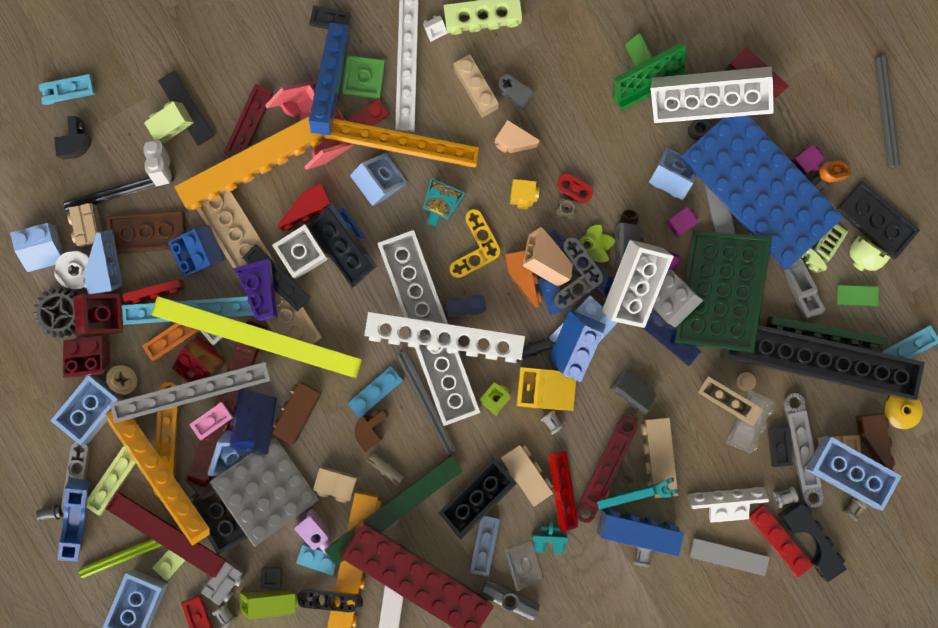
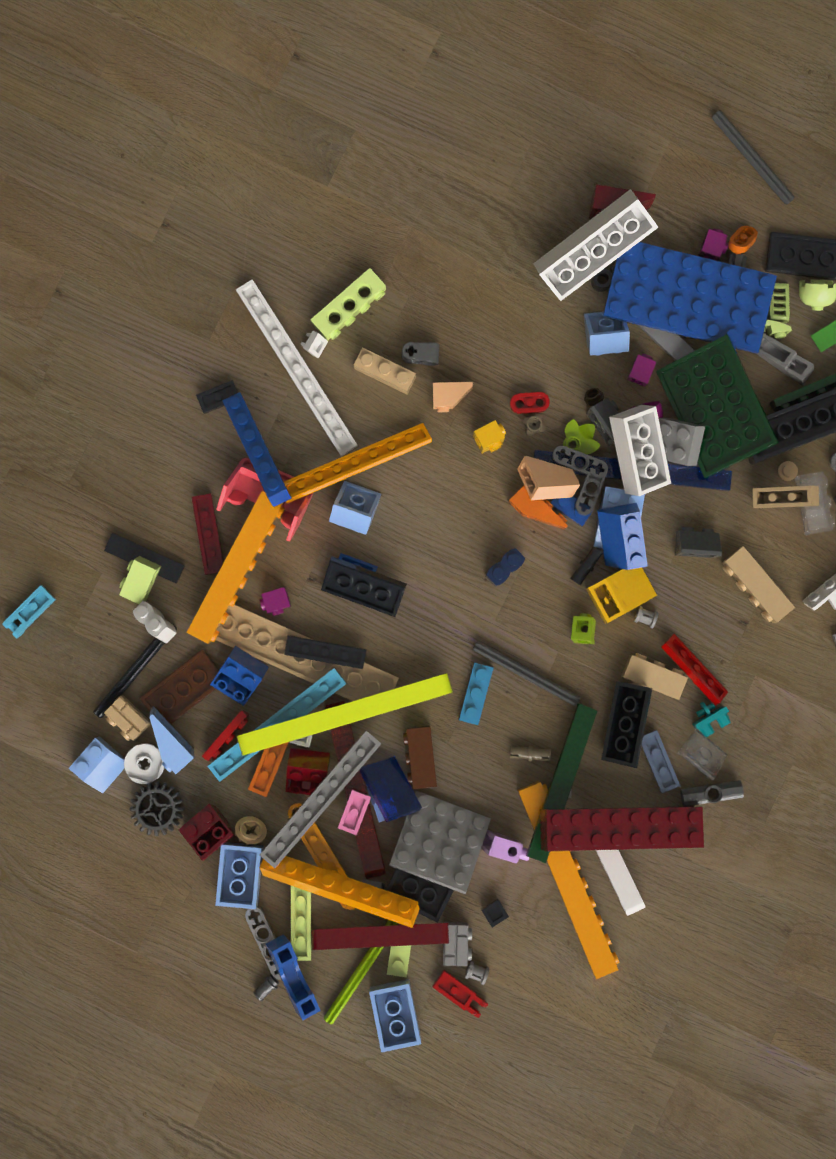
camera: 35 degrees left, 0 degrees up
black brick [54,116,91,160] -> none
dark red brick [73,294,123,335] -> none
light blue slope [208,429,254,476] -> none
dark purple wing [233,259,277,321] -> none
lime slope [240,590,298,619] -> none
white brick [272,225,328,279] -> none
red slope [277,184,331,231] -> none
medium azure plate [296,544,336,576] -> none
black beam [297,589,363,613] -> none
tan brick [313,466,358,503] -> none
bright green plate [342,55,385,99] -> none
red plate [347,99,389,126] -> none
reddish brown brick [355,410,389,452] -> none
white brick [364,312,525,363] -> none
white brick [377,230,480,426] -> none
torso [423,178,465,227] -> none
yellow beam [450,209,500,278] -> none
dark red plate [576,416,638,523] -> none
teal tile [597,477,678,509] -> none
blue brick [597,508,684,557] -> none
green fence [612,42,688,112] -> none
bright green slope [625,33,653,74] -> none
light grey bush [633,547,653,567] -> none
none -> magenta brick [259,587,291,616]

